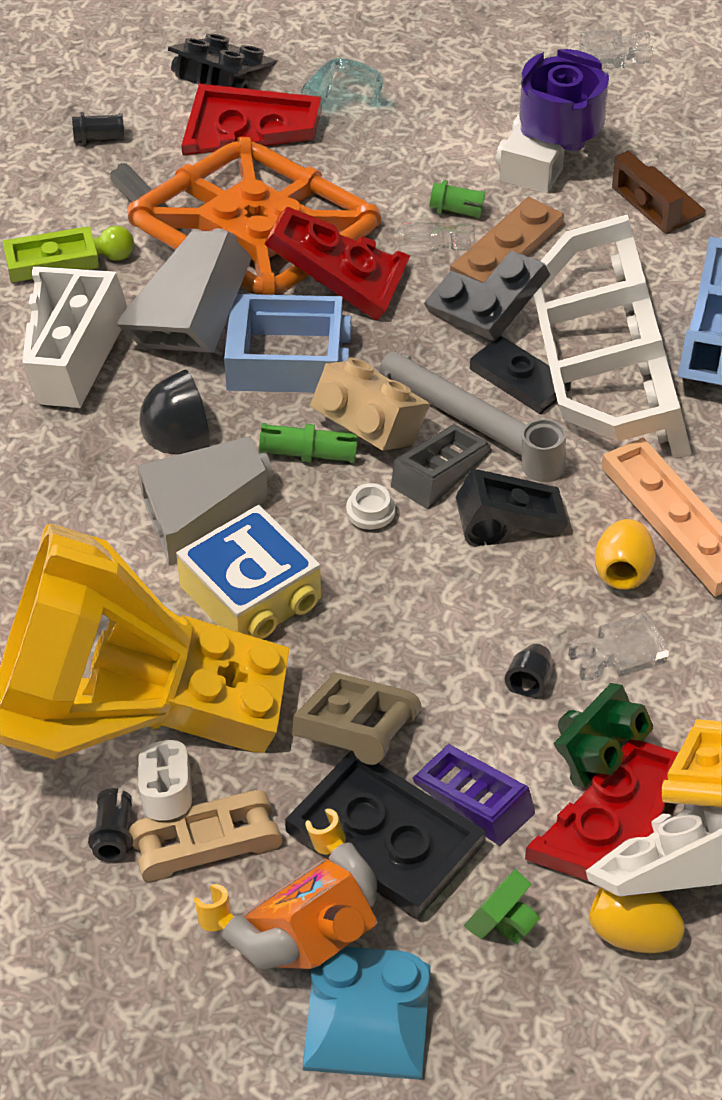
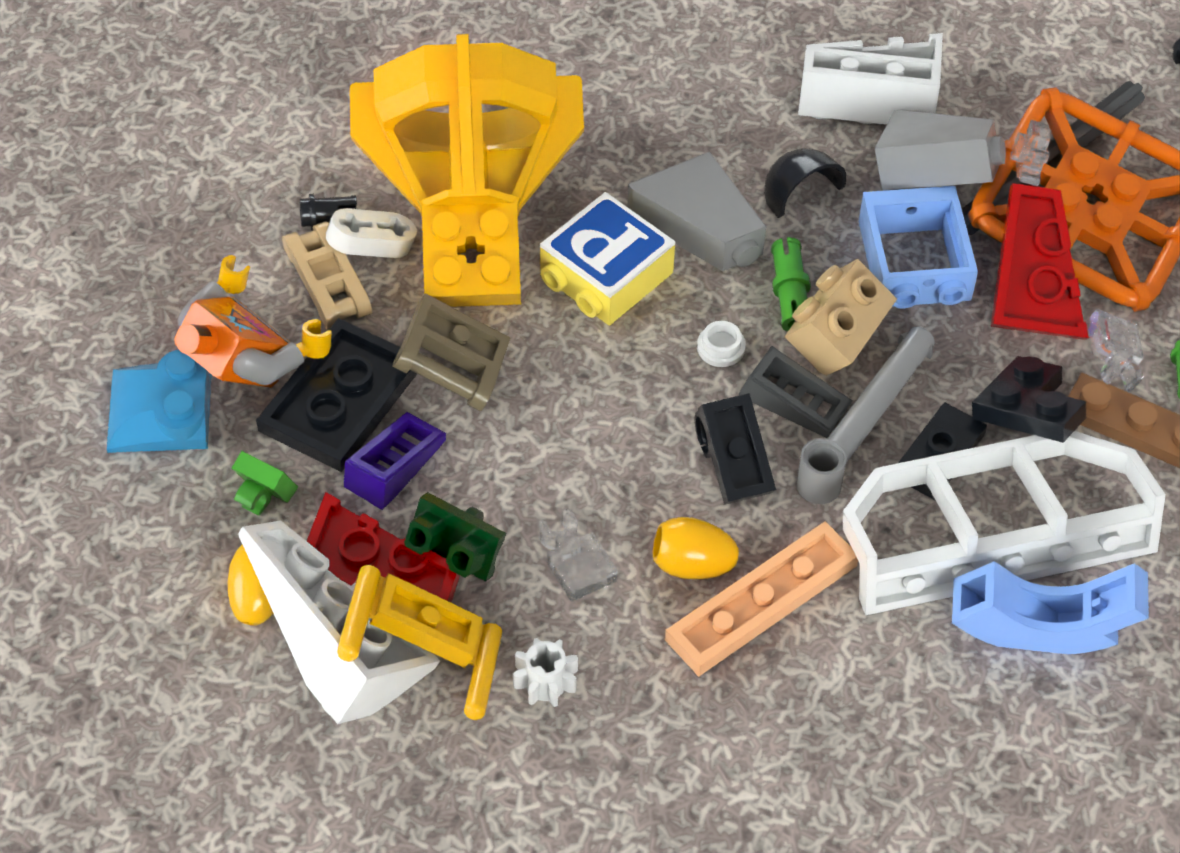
camera: 80 degrees right, 5 degrees up
lime plate [2,225,134,283] -> none
black hose [504,644,553,699] -> none
none -> clear plate [1010,120,1050,186]

